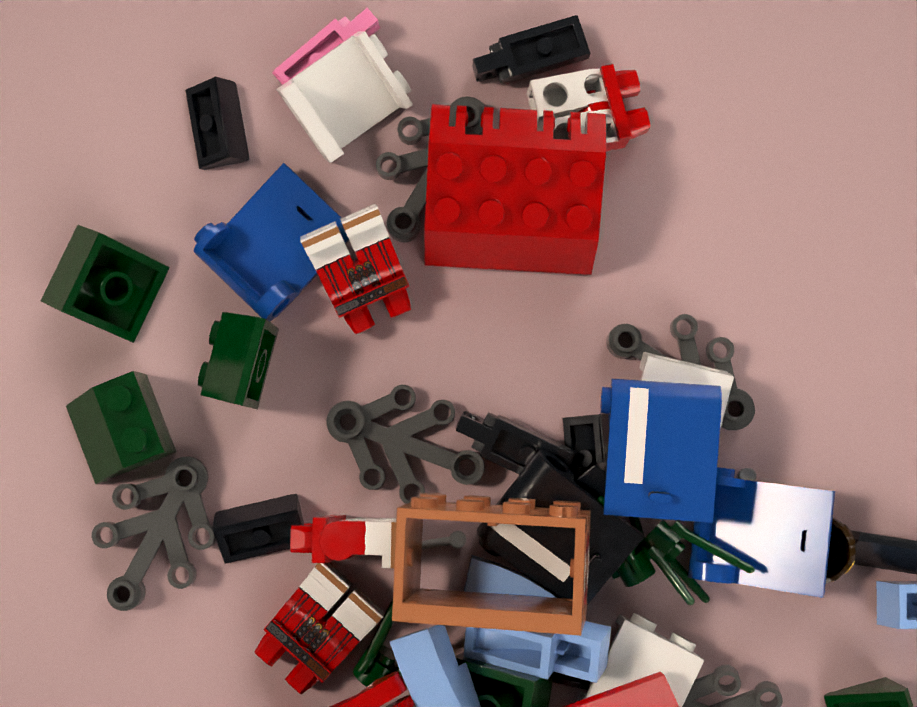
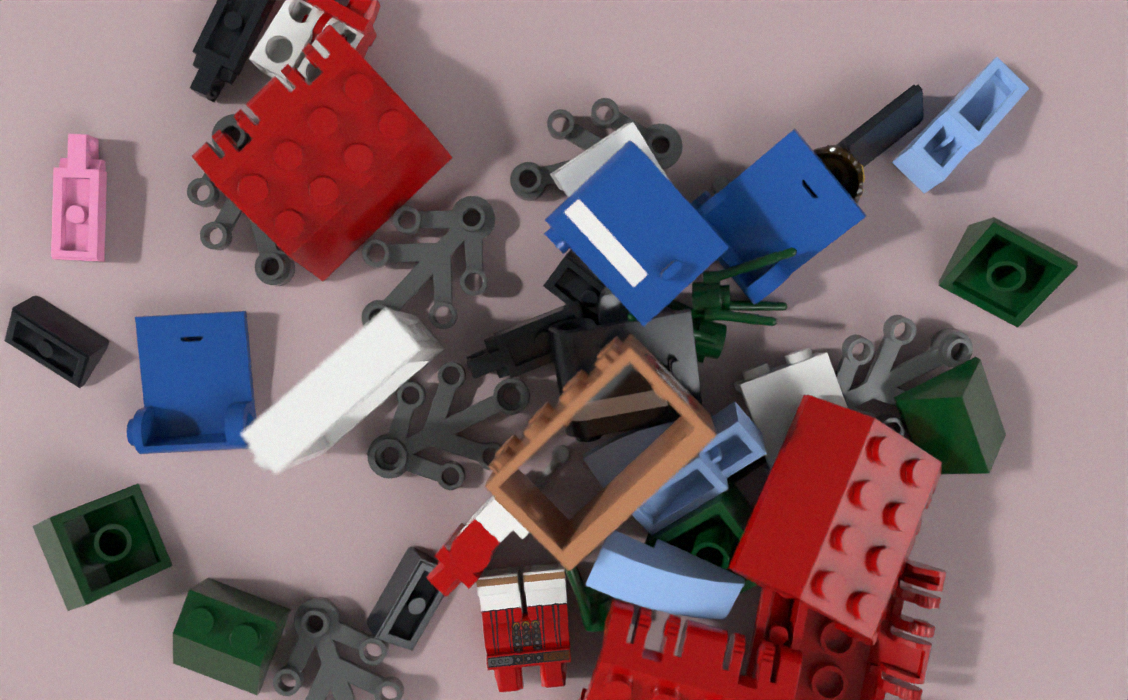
camera: 45 degrees left, 5 degrees up
dark green slope [198,312,279,410] -> none
white panel [276,31,413,163] -> none
hips [300,204,411,334] -> none
none -> white window [241,308,445,474]
none -> dark grey plant [362,196,495,329]

